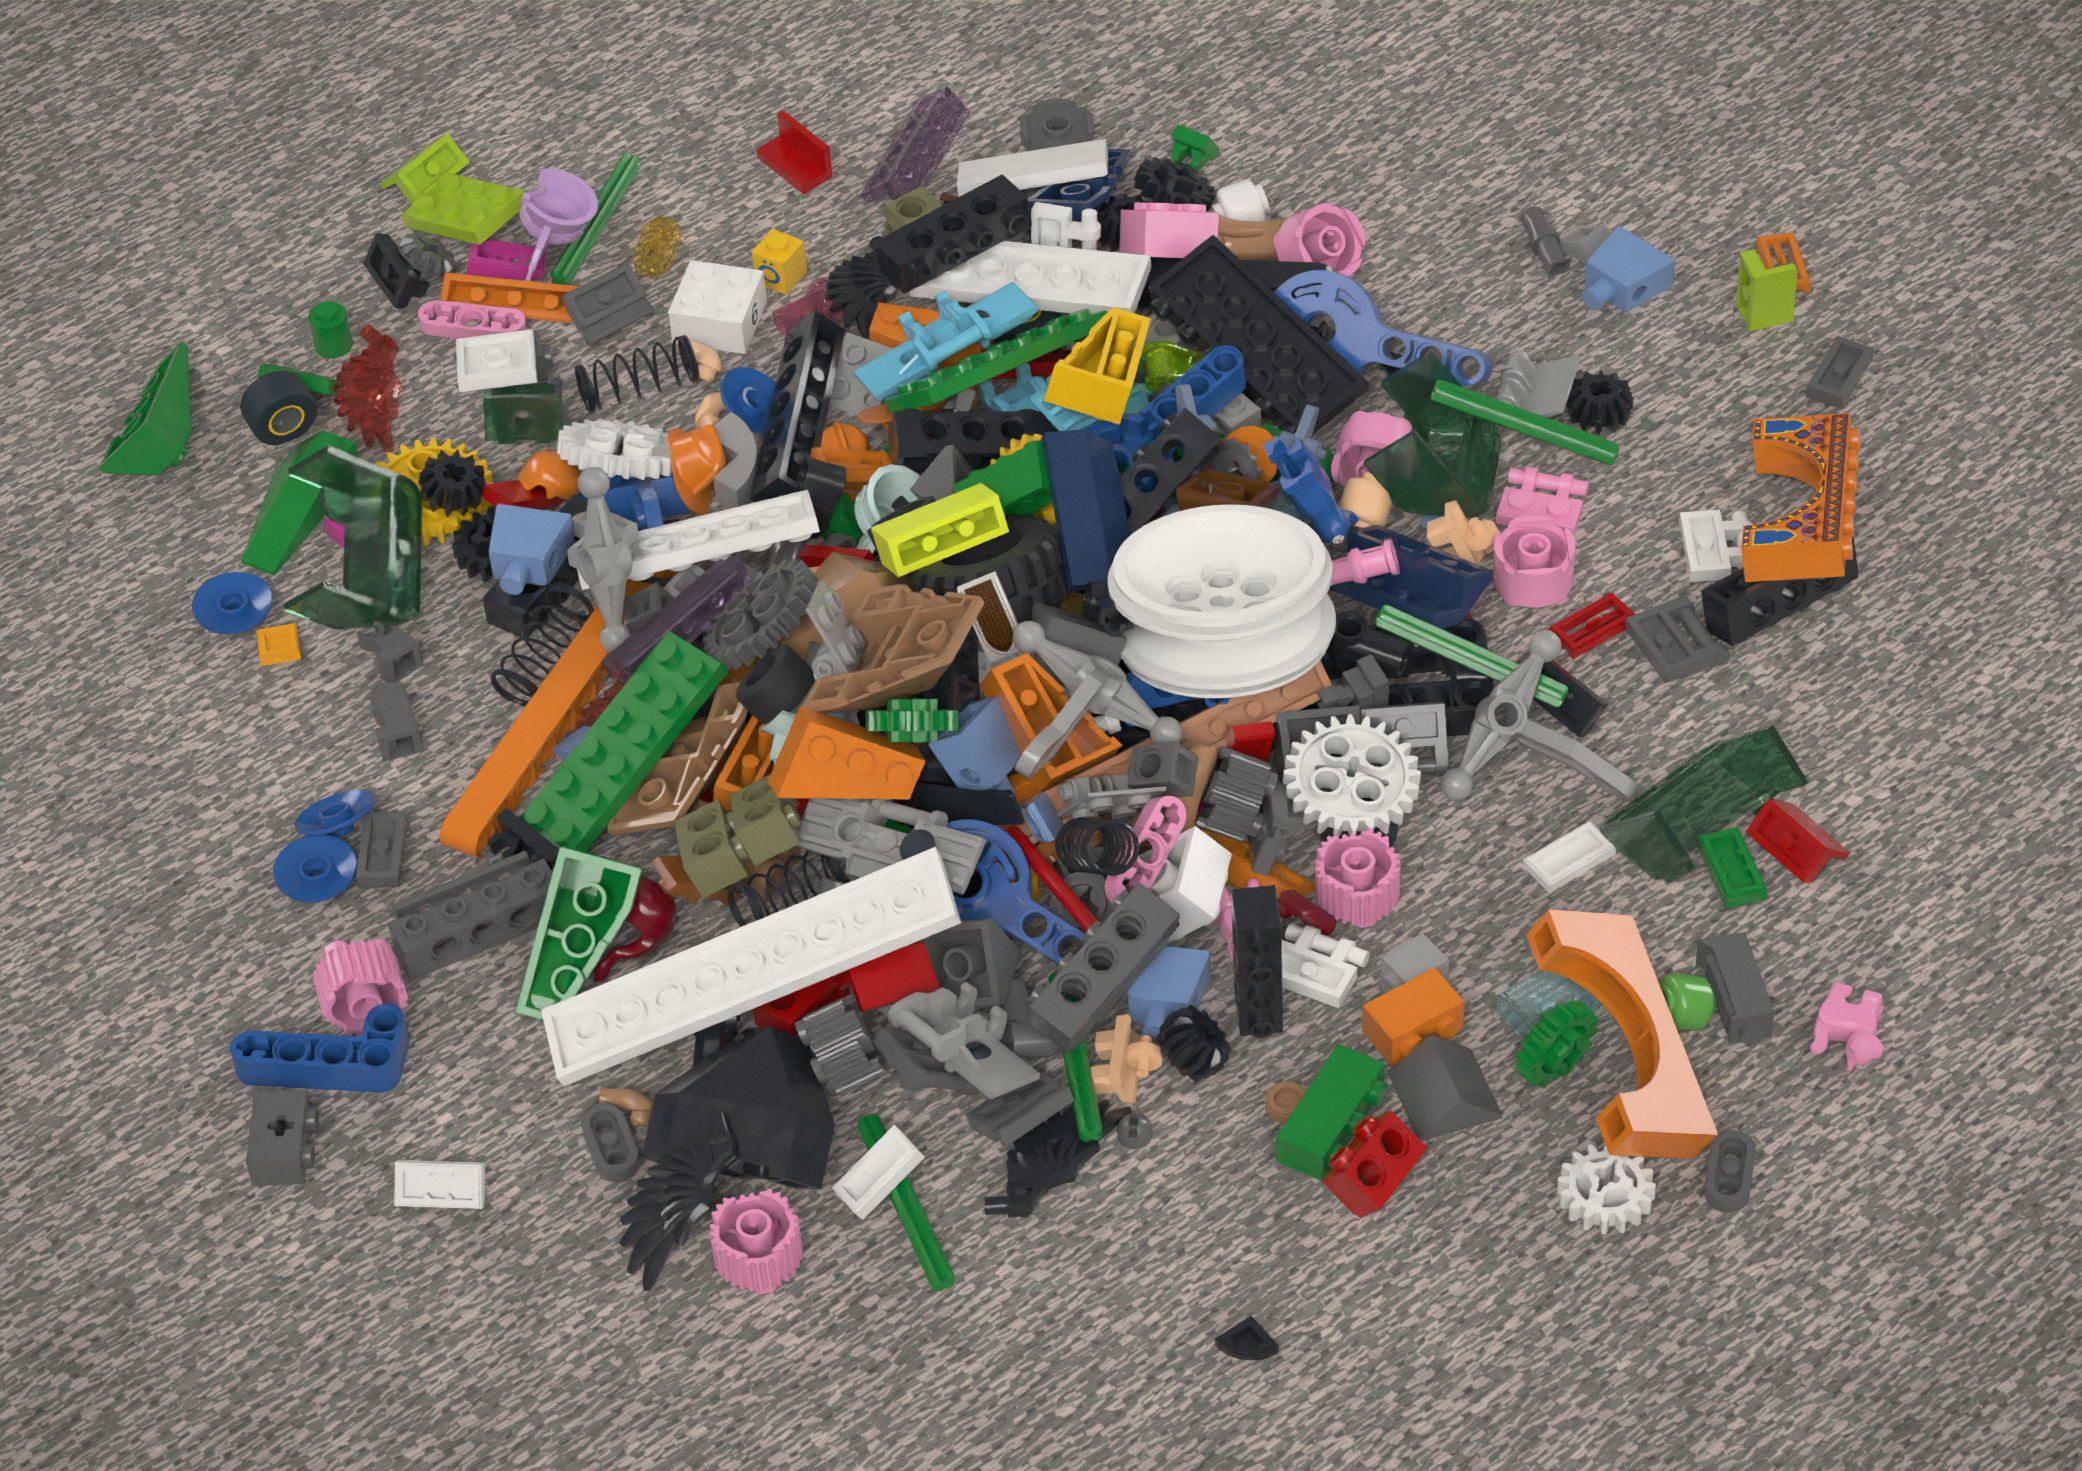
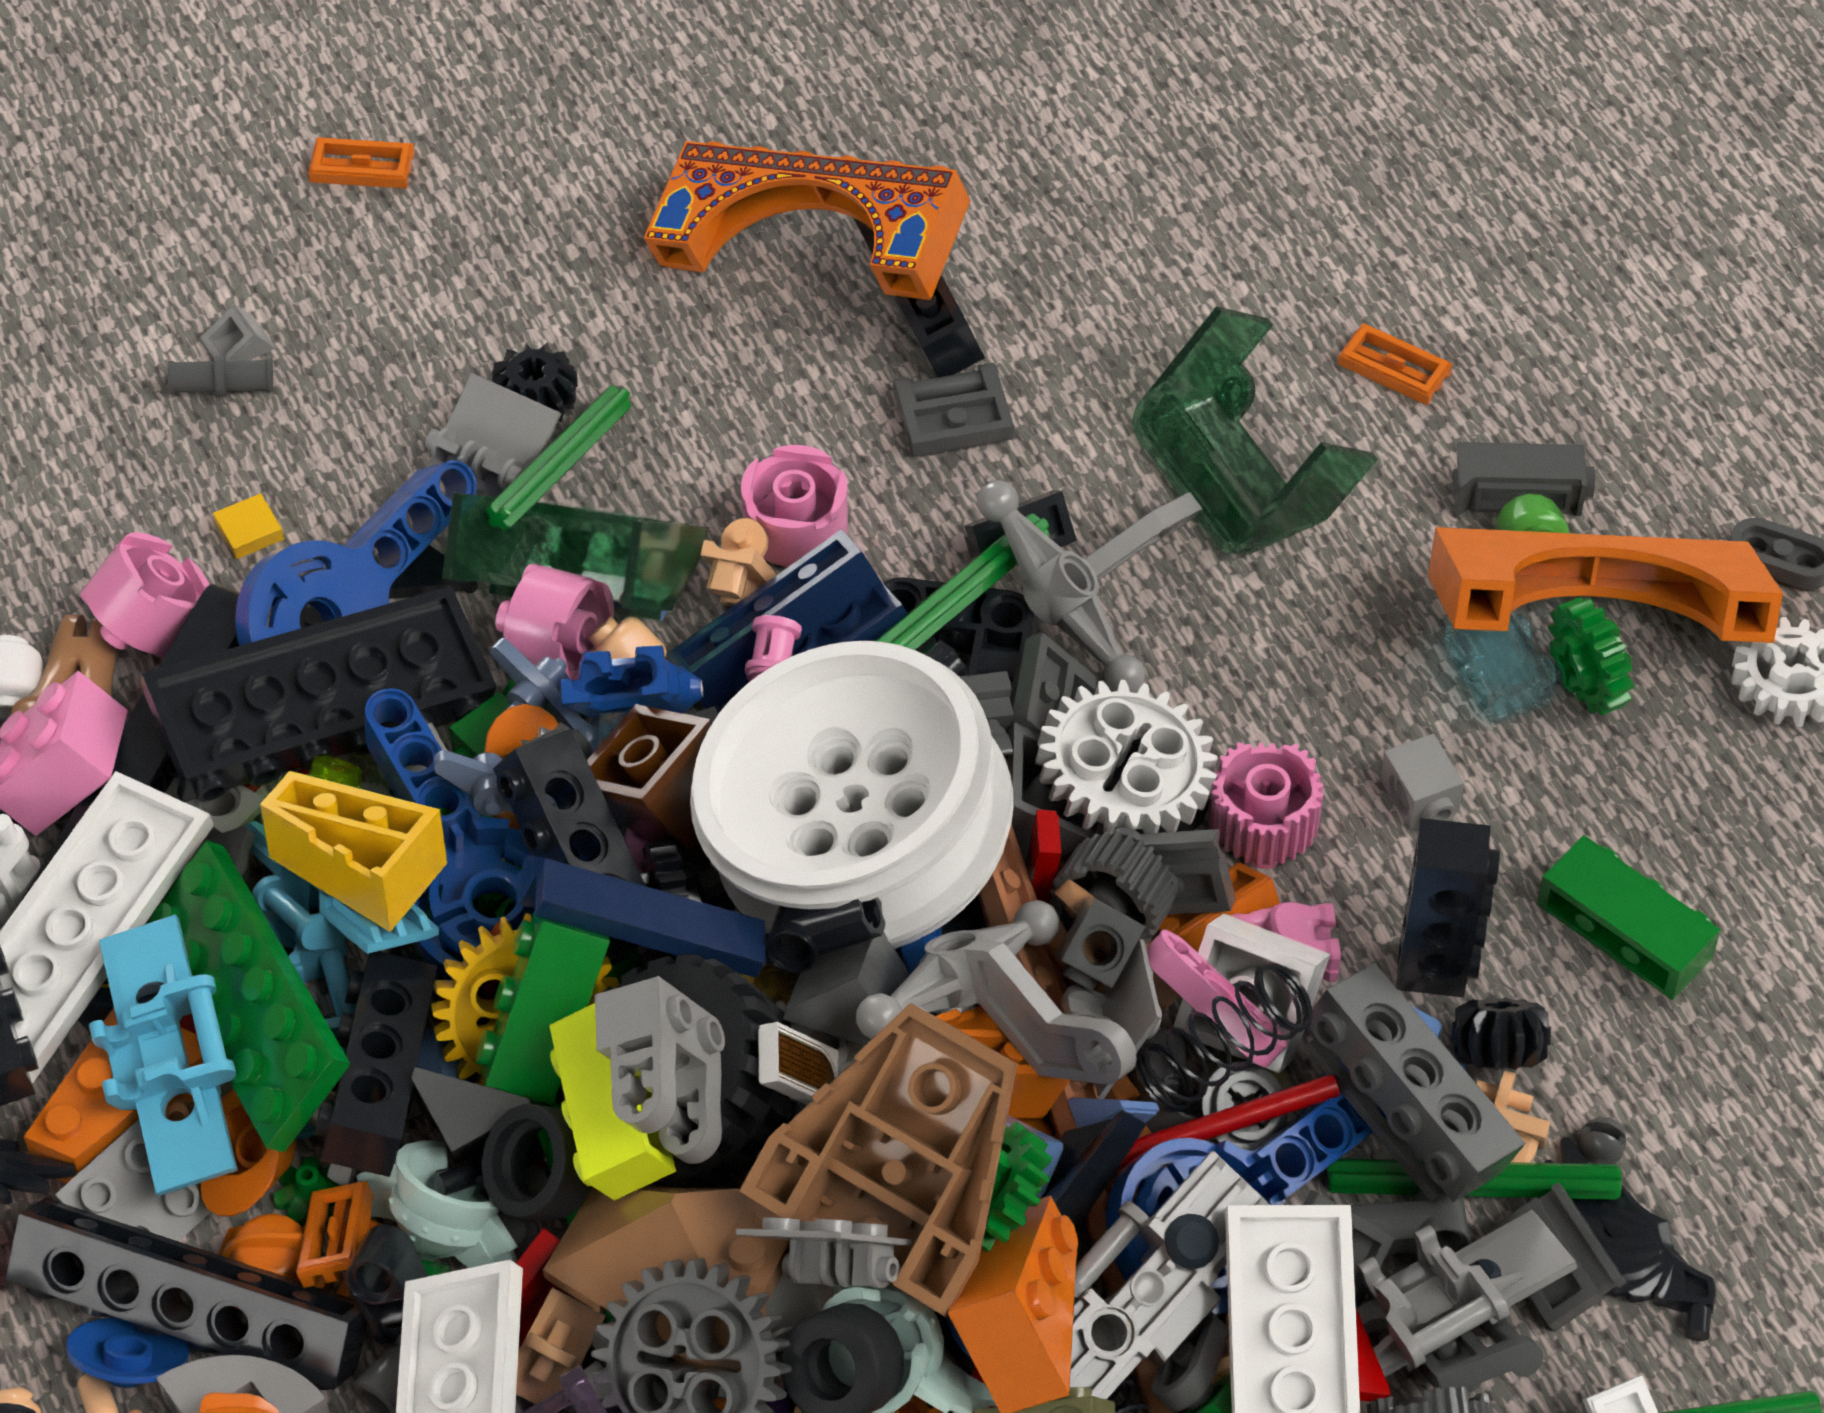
camera: 80 degrees left, 5 degrees up
medium nougat tile [1265,1082,1306,1124] -> none
dark red arm [1277,890,1337,936] -> none
white plate [1282,924,1370,1008] -> none
red brick [1322,1110,1427,1217] -> none
orange brick [1362,967,1465,1066] -> none
dark grey slope [1389,1034,1502,1141] -> none
bright pink plate [1496,466,1589,537] -> none
white tile [1523,821,1616,893] -> none
red tile [1548,592,1636,659] -> none
medium blue torso [1582,226,1675,312] -> none
white plate [1679,510,1753,582] -> none
green plate [1697,827,1767,909] -> none
lime panel [1736,249,1798,331] -> none
red panel [1745,798,1850,884] -> none
dark grey plate [1806,336,1874,409] -> none
bright pink animal [1810,982,1884,1071] -> none
none -> yellow tile [213,493,284,559]
none -> light grey brick [595,976,725,1164]
none -> orange tile [1337,323,1453,406]

